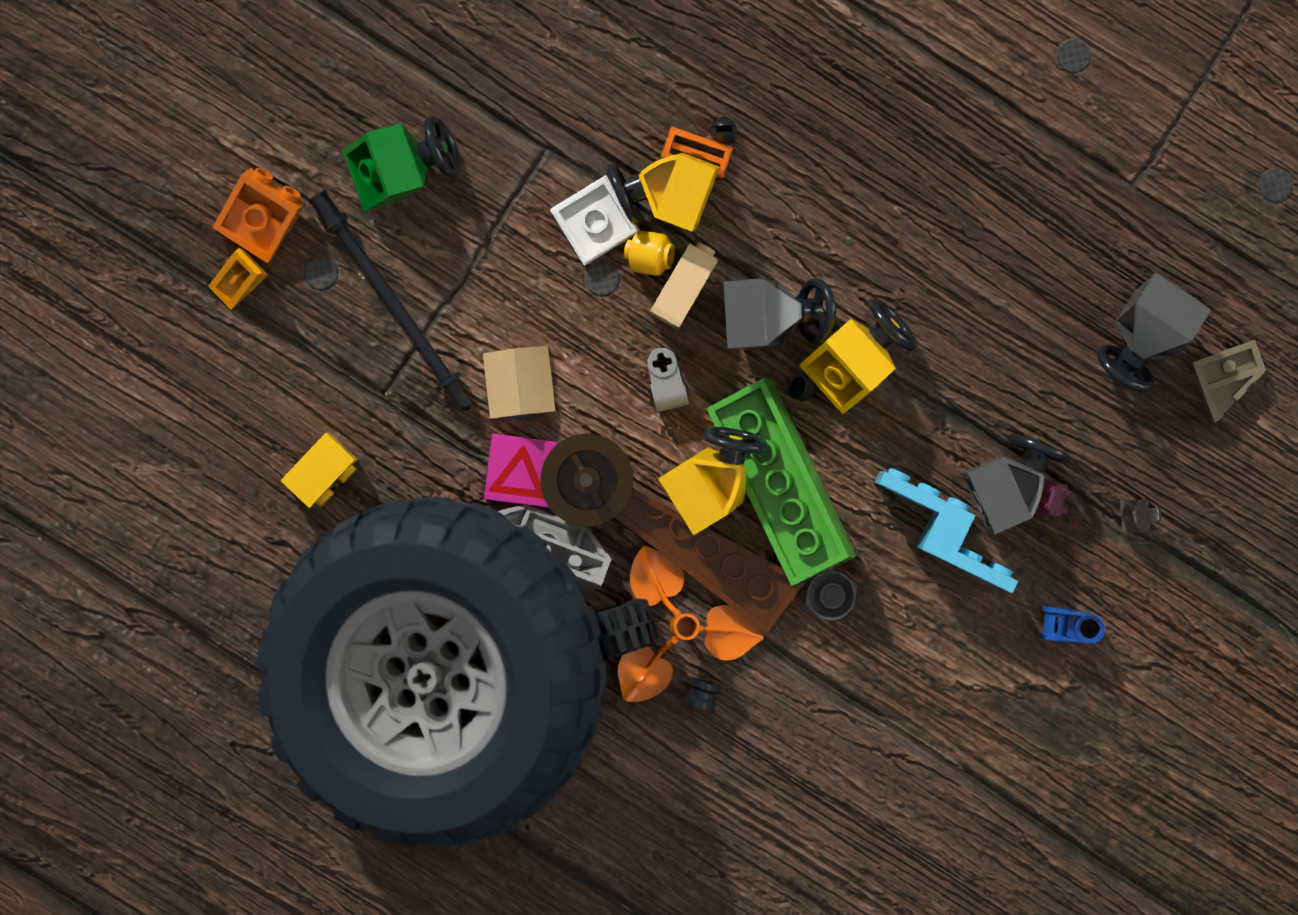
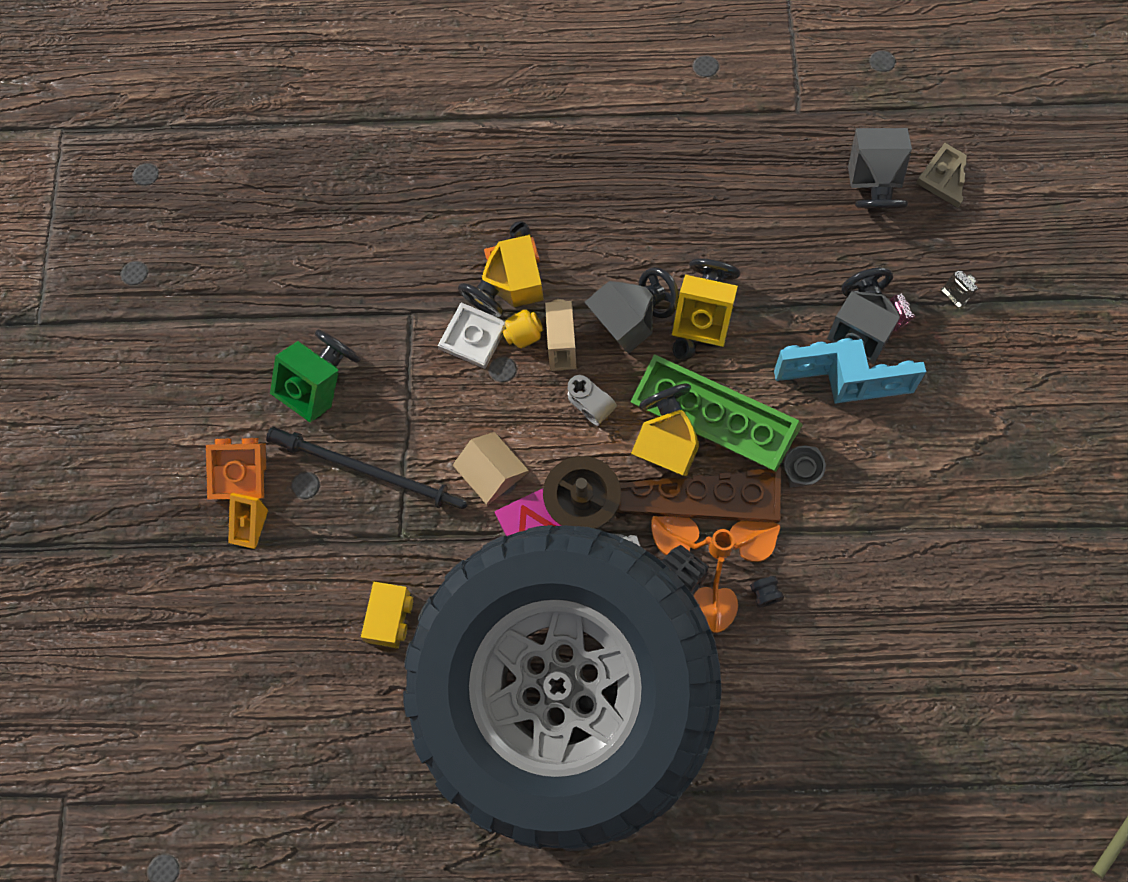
camera: 30 degrees left, 20 degrees down
blue piece [1039,606,1105,644] -> none

